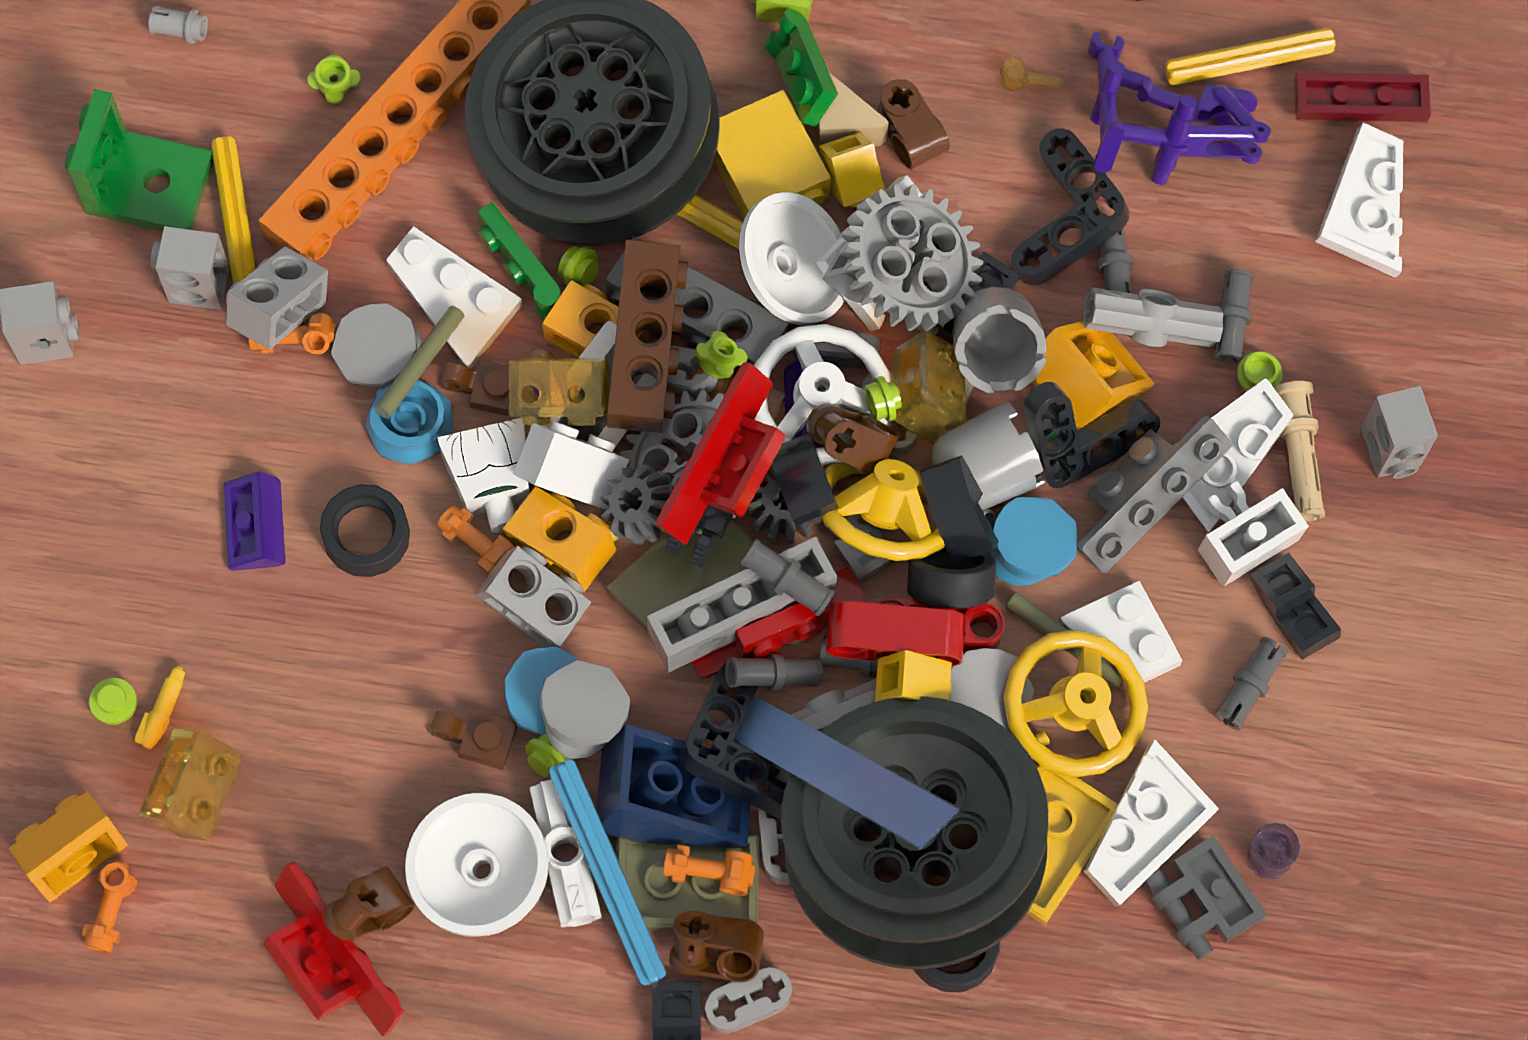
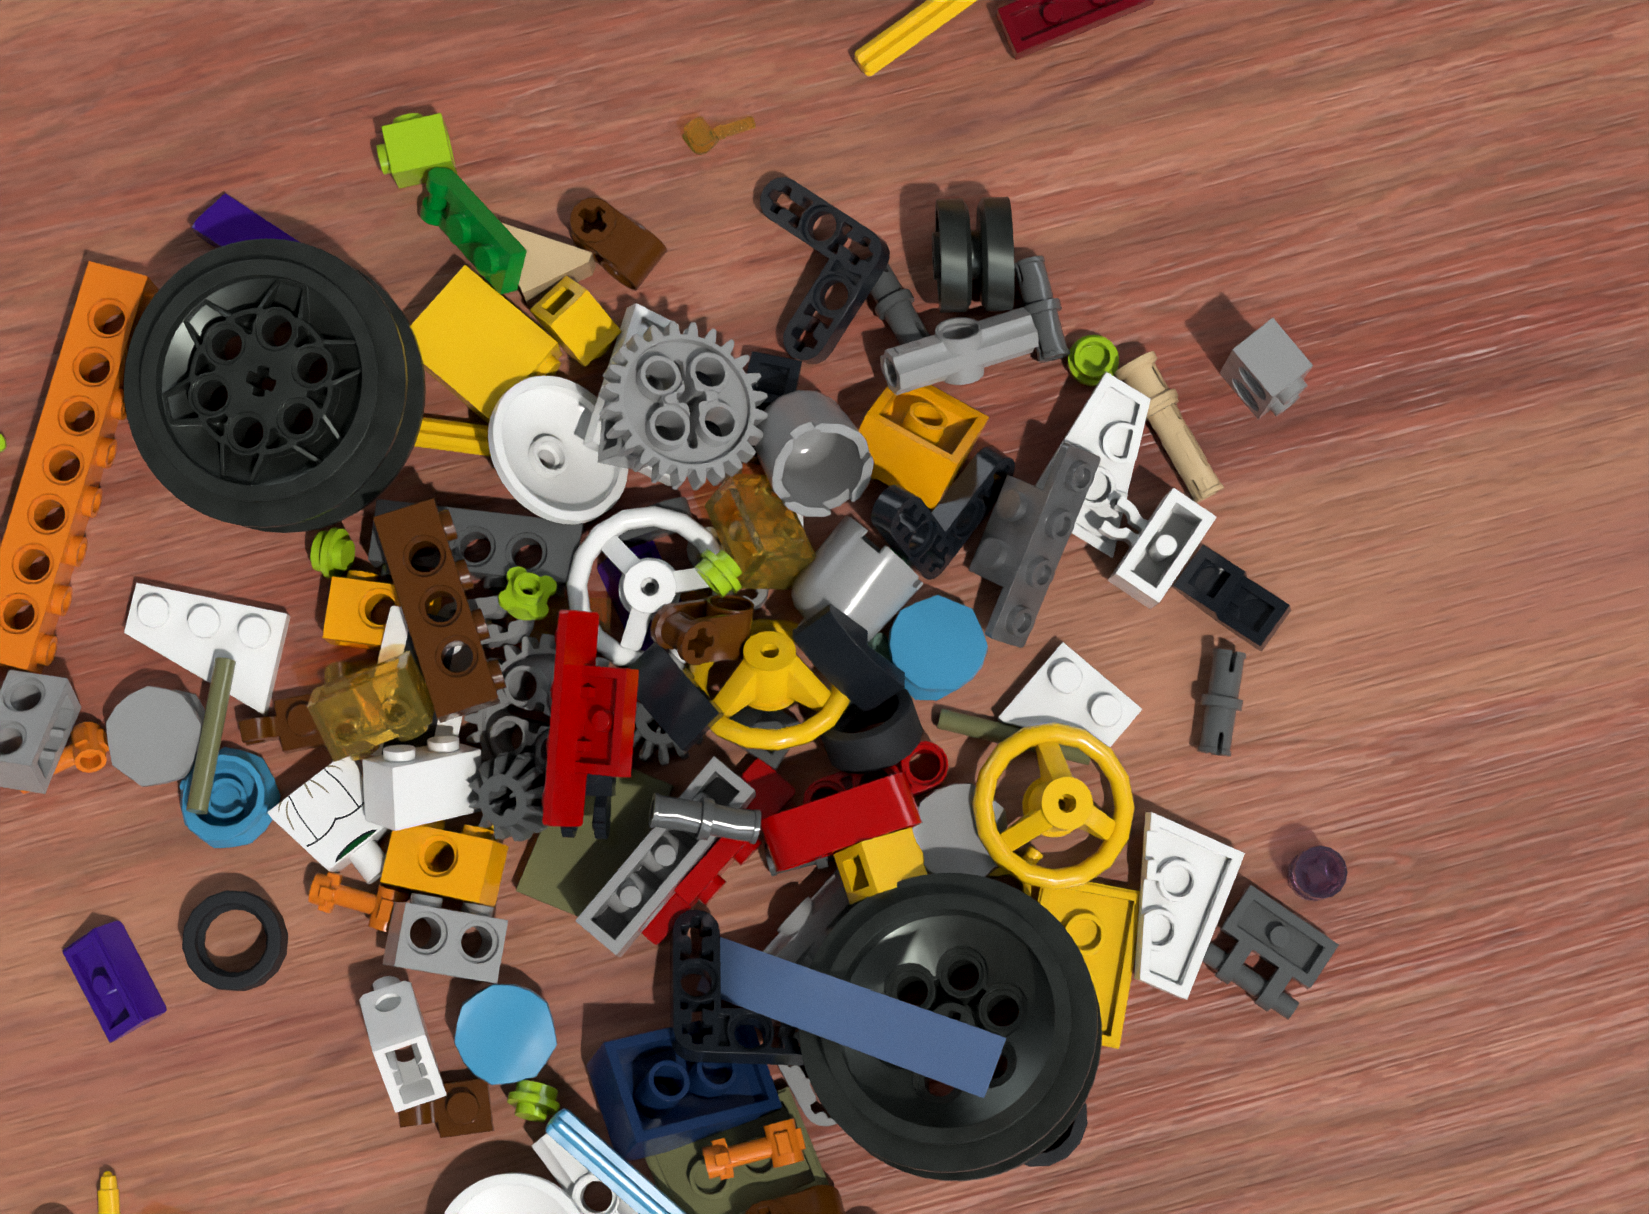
camera: 20 degrees left, 10 degrees up
green plate [477,202,561,321] -> none
light grey hat [539,660,630,759] -> none
dark grey pin [725,653,823,691] -> none
dark purple piece [1088,32,1271,185] -> none
white wing [1315,123,1403,278] -> none
none -> white torso [359,976,447,1113]
none -> pearl dark grey wheel [932,197,1015,313]

